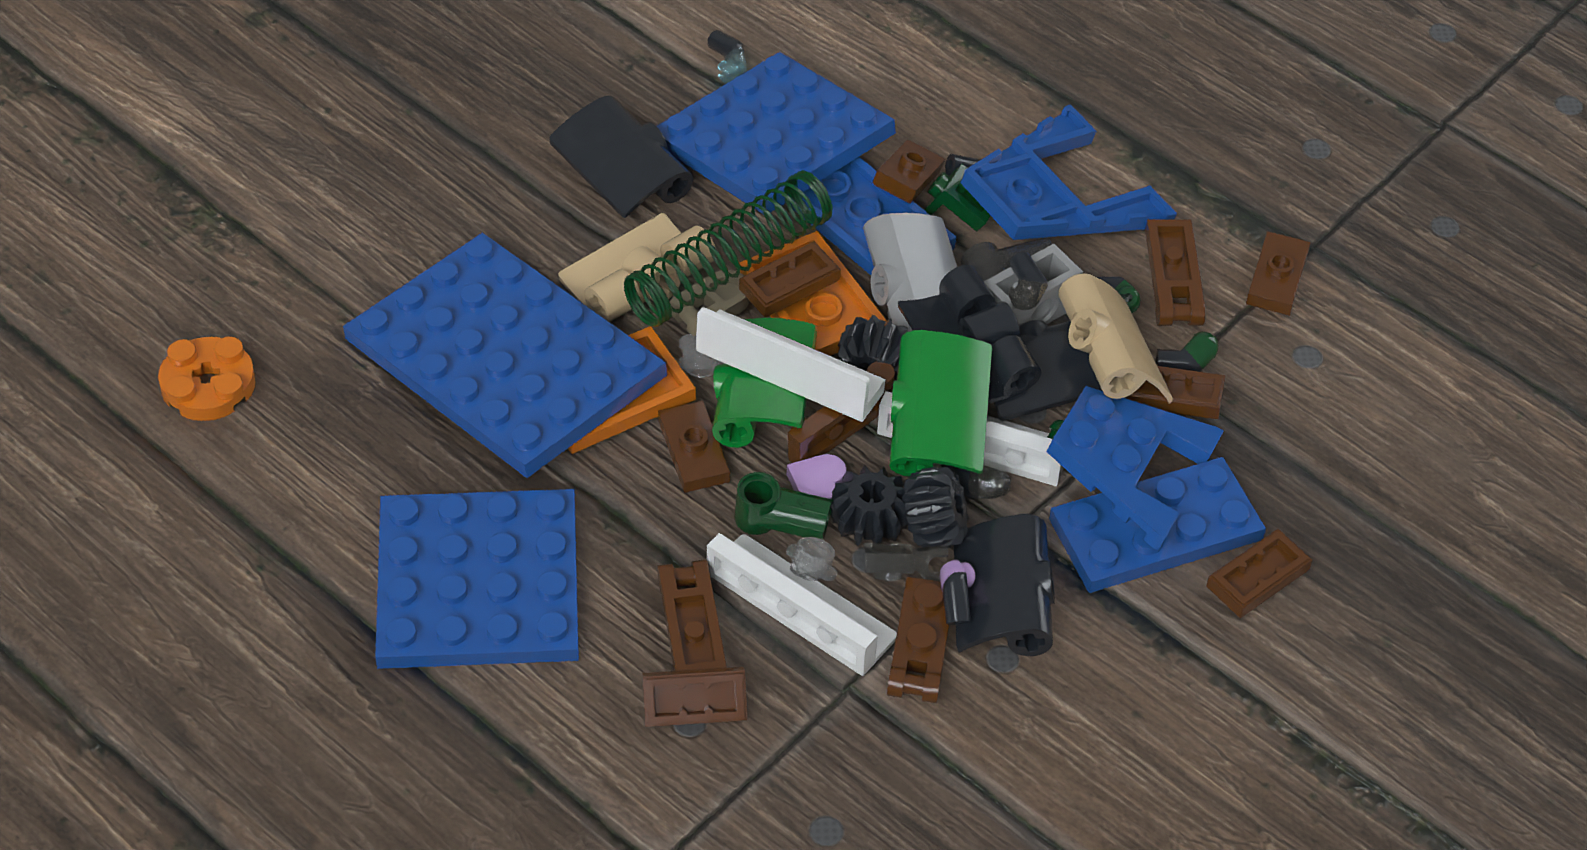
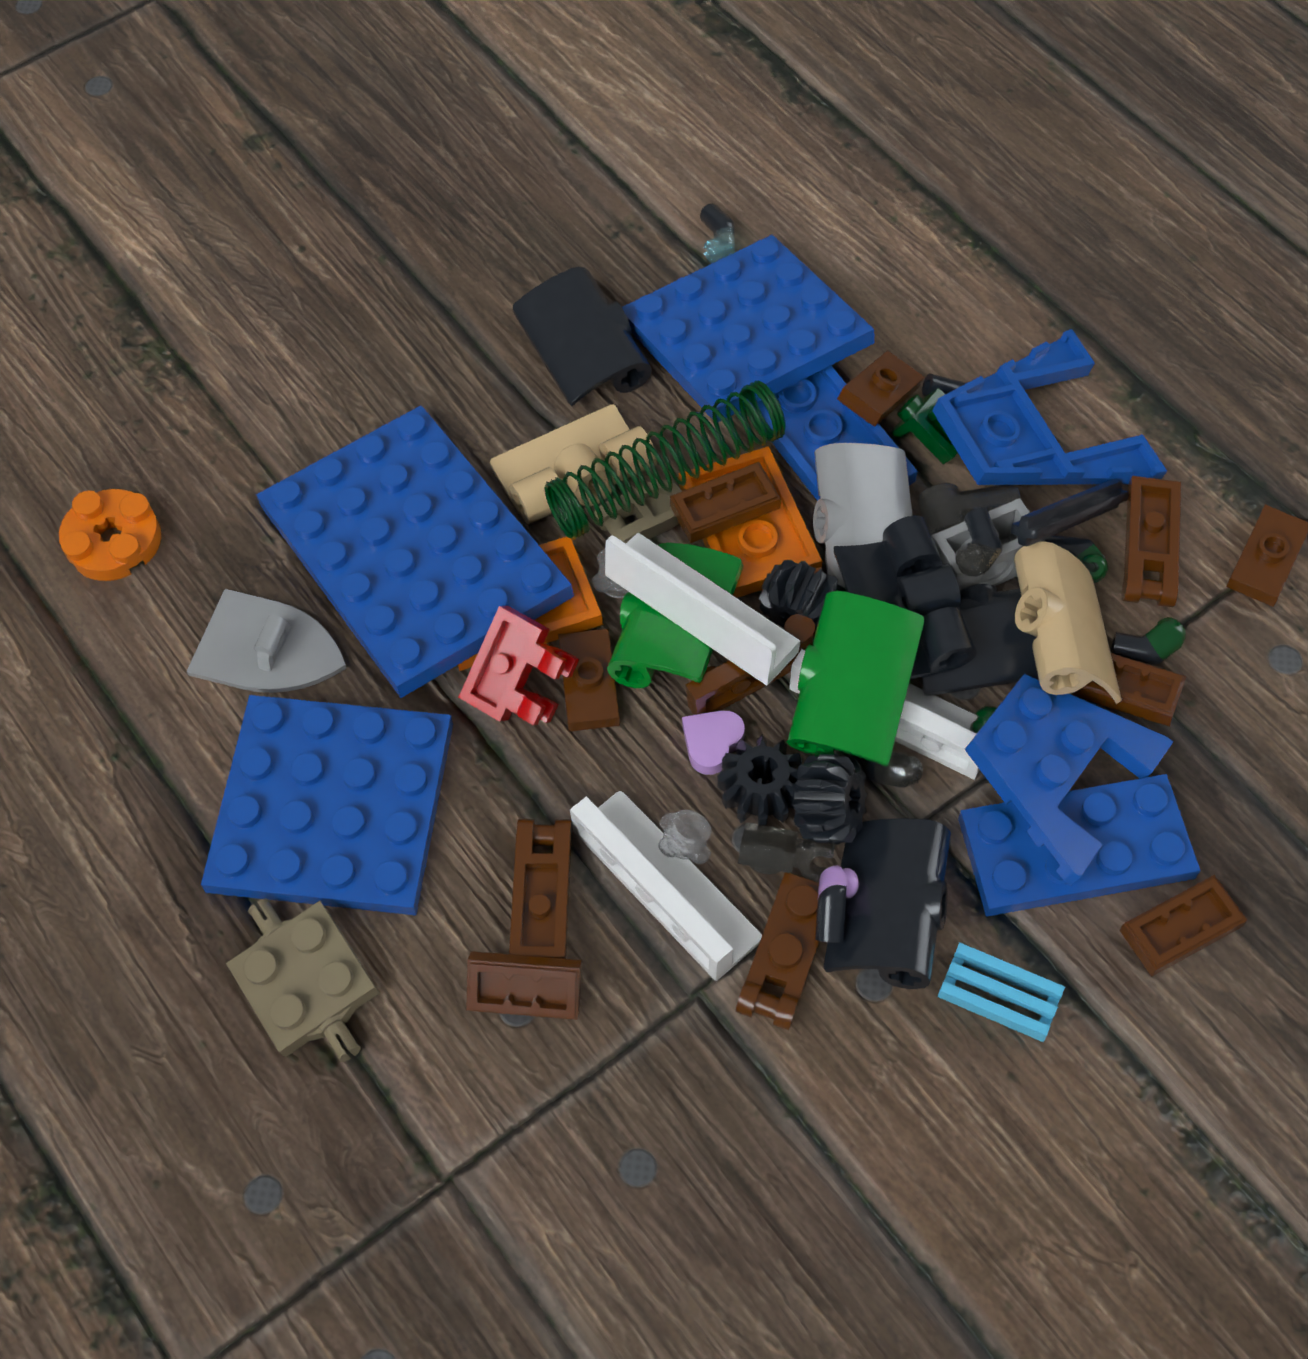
camera: 15 degrees right, 10 degrees up
dark green piece [734,472,833,542] -> none
none -> light grey shield [186,589,347,693]
none -> dark tan plate [226,899,380,1062]
none -> plate [458,606,580,726]
none -> medium azure tile [938,942,1065,1042]
none -> black axle [1011,479,1129,546]

